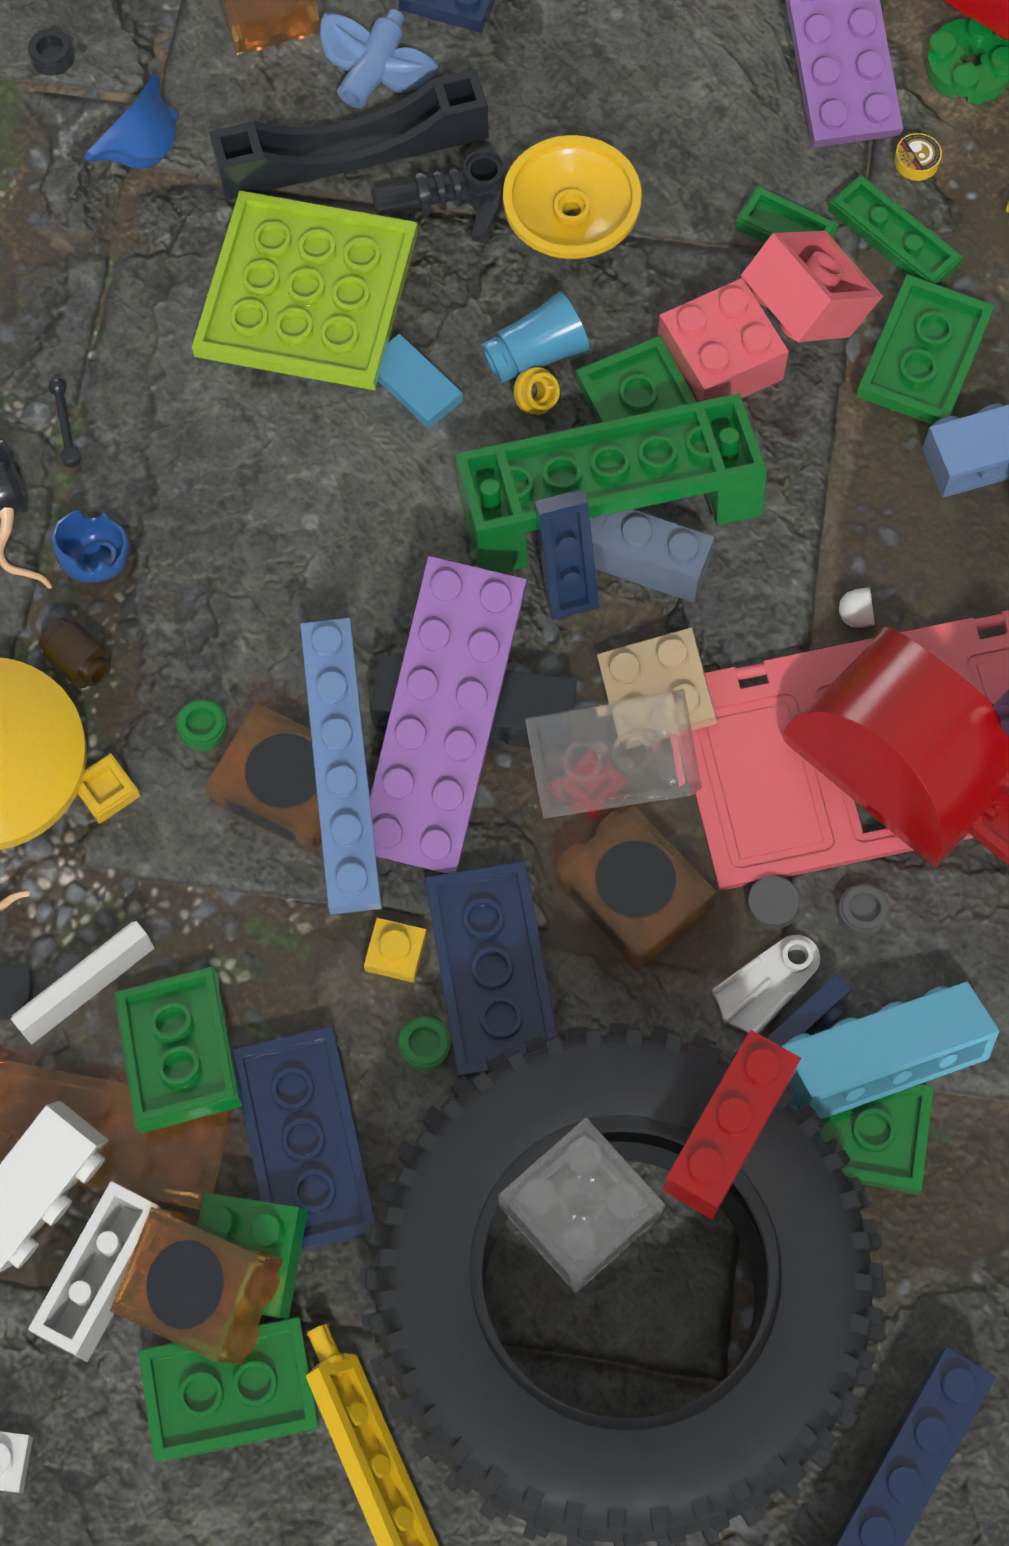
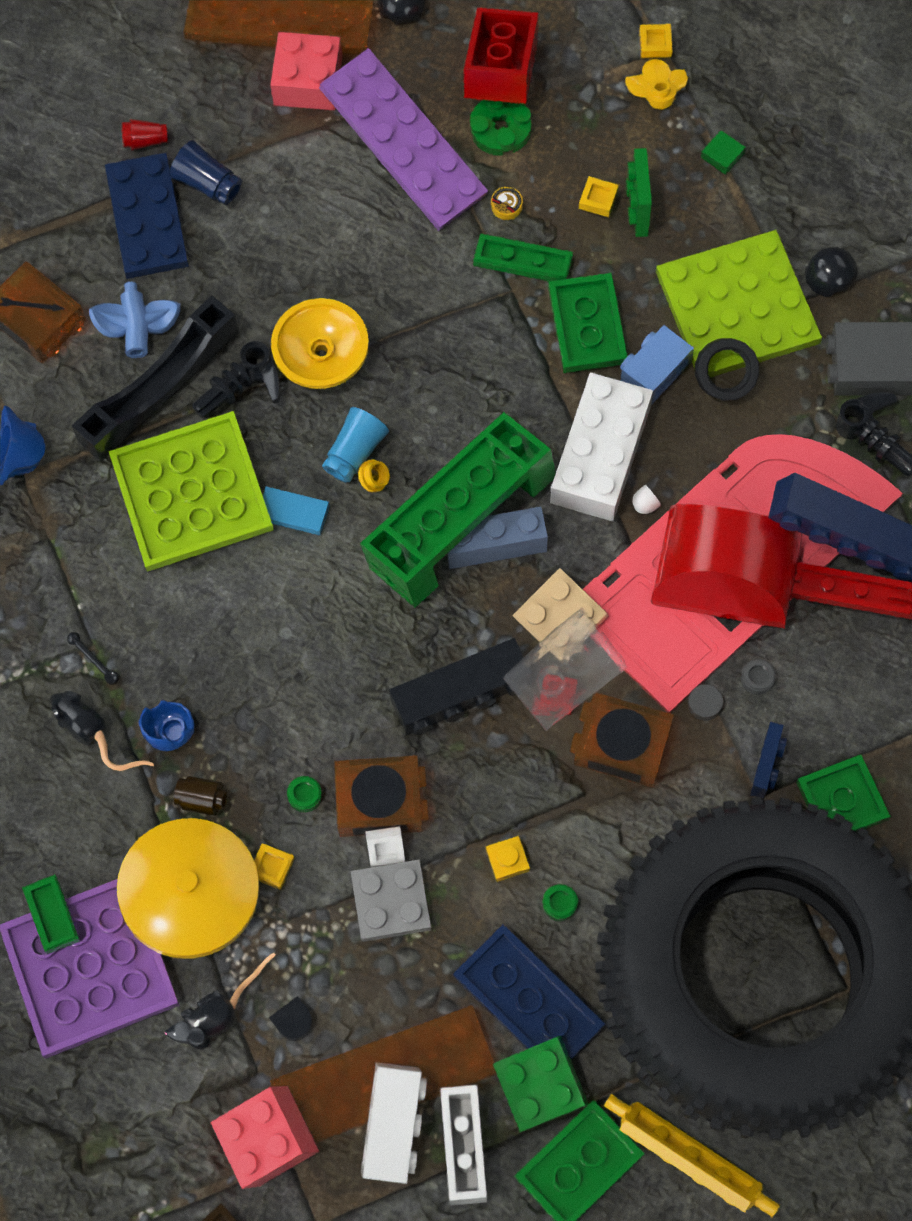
camera: 30 degrees left, 0 degrees up
white tile [11,921,154,1045] -> none
clear orange brick [110,1207,284,1364] -> none
green tile [114,966,242,1134] -> none
medium blue plate [300,618,382,915] -> none
medium lavender plate [370,556,528,874] -> none
dark blue plate [425,861,557,1080] -> none
clear brick [498,1117,665,1293] -> none
dark blue plate [534,489,599,620] -> none
green plate [575,335,697,423] -> none
coral brick [657,278,789,402] -> none
red brick [662,1029,801,1220] -> none
white piece [712,935,820,1034] -> none
green tile [735,186,839,243] -> none
coral brick [741,231,883,342] -> none
medium azure brick [782,981,1000,1119] -> none
none -> light grey plate [351,859,431,942]
none -> white plate [365,826,405,867]
none -> white brick [550,372,653,521]

